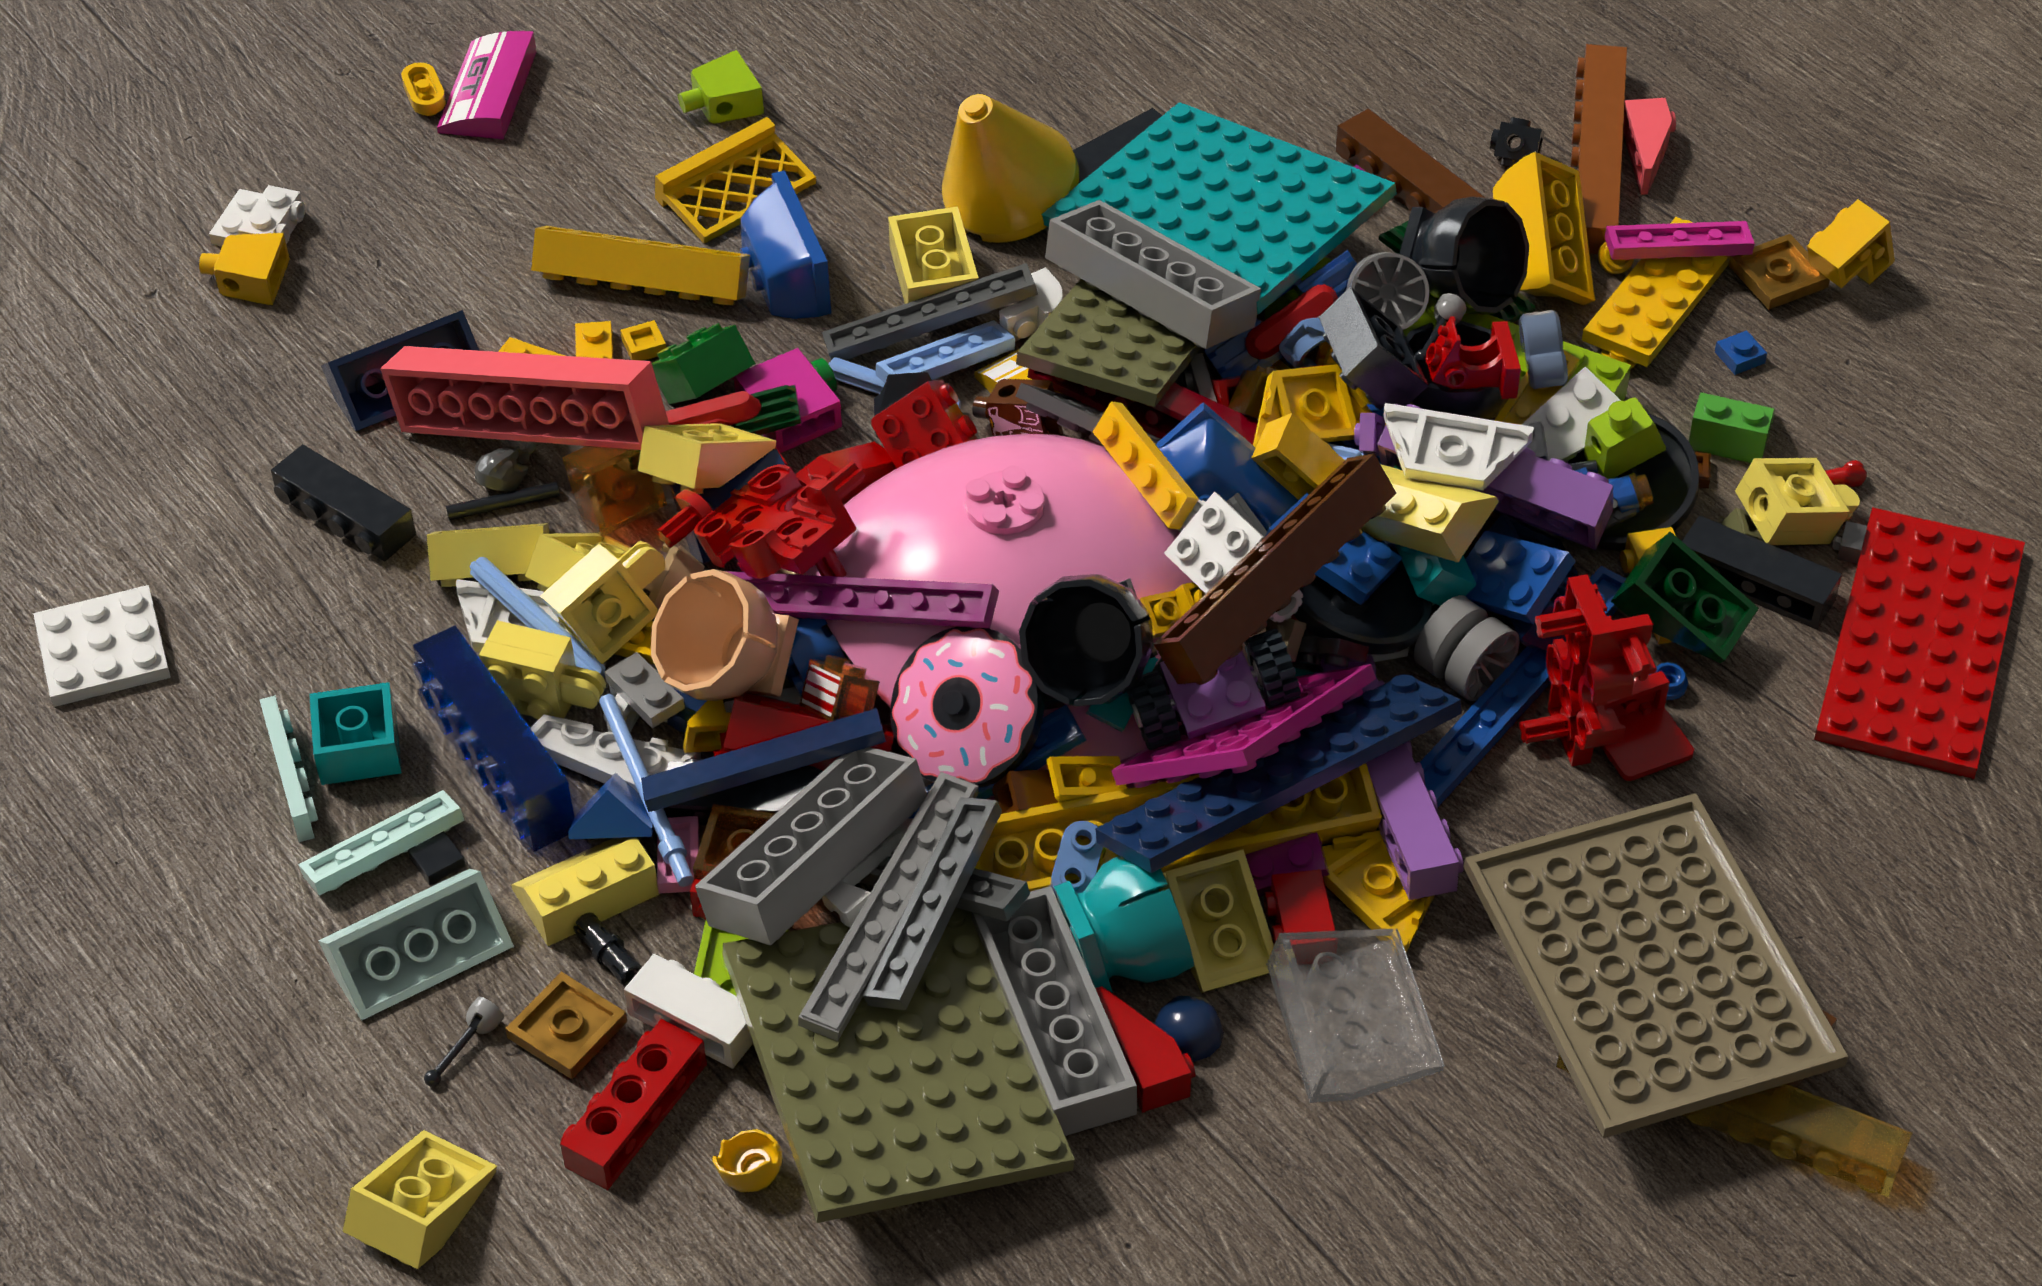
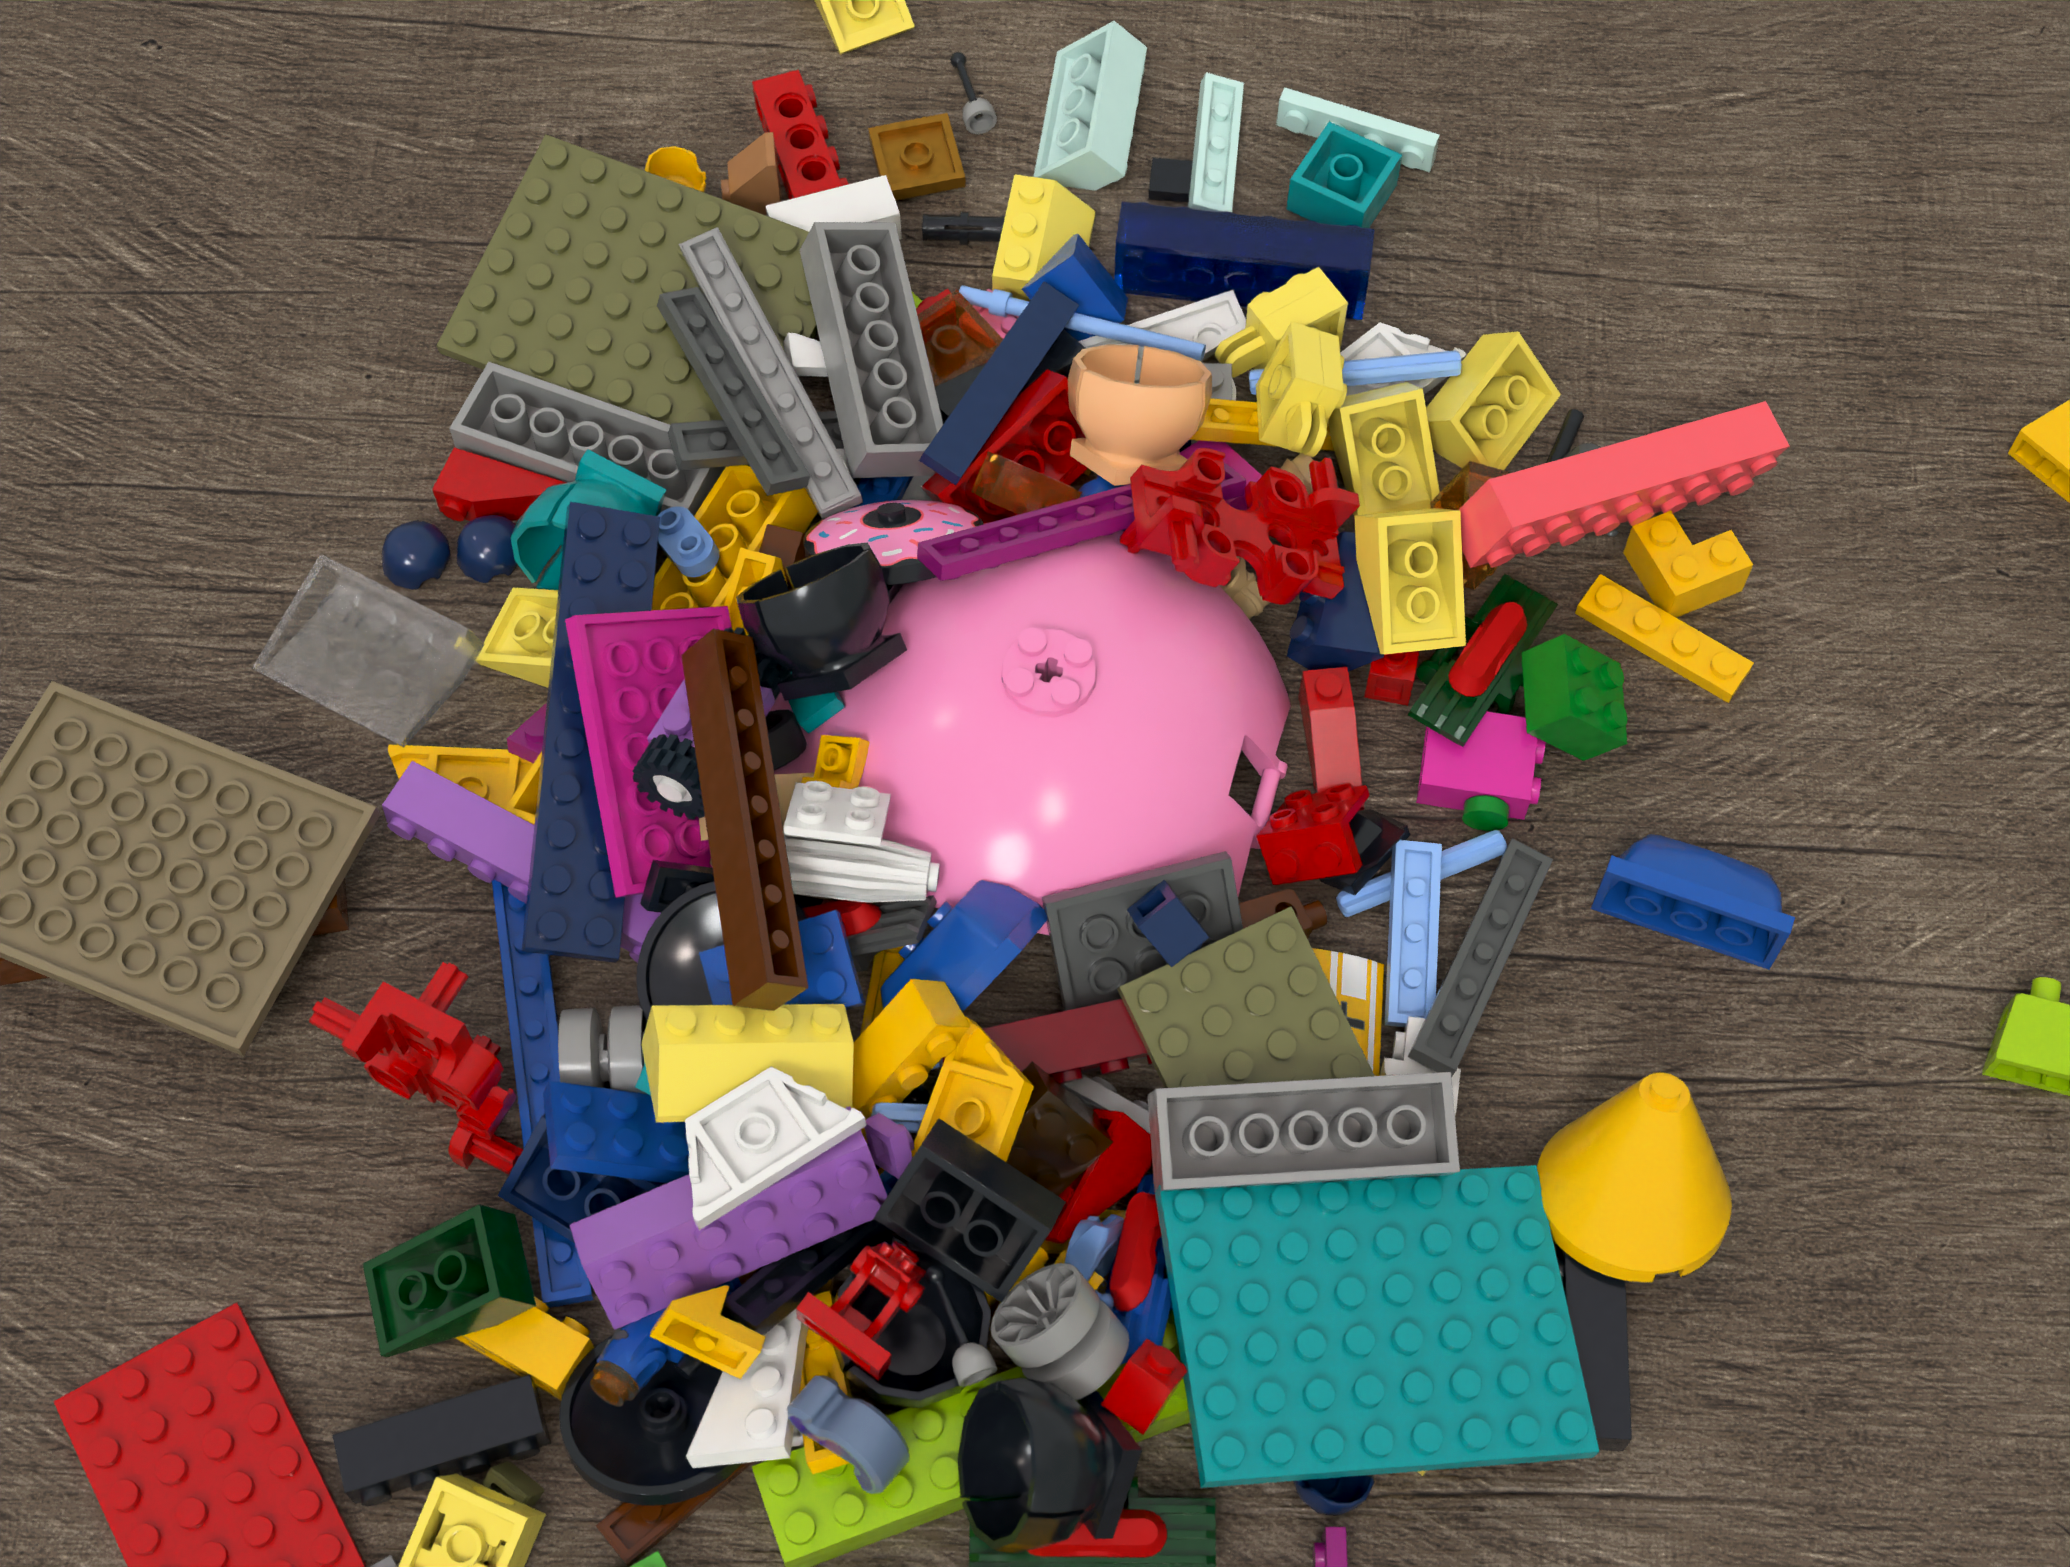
camera: 130 degrees right, 15 degrees up
white plate [33,585,171,707] -> none
black brick [271,444,416,561] -> none
dark blue slope [321,310,479,431] -> none
yellow brick [531,226,750,305] -> none
yellow plate [620,320,666,361] -> none
yellow fence [655,117,816,244] -> none
light yellow brick [888,206,979,304] -> none
yellow plate [1093,401,1199,530] -> none
red brick [1264,869,1337,966] -> none
lime torso [1584,397,1666,479] -> none
red bracket [1600,671,1694,781] -> none
blue plate [1649,662,1688,700] -> none
none -> dark blue hair [381,520,451,590]
none -> yellow slope [650,1285,766,1379]
none -> medium nougat slope [721,132,782,216]
none -> red brick [1101,1339,1187,1435]
none -> dark blue brick [1127,880,1210,968]

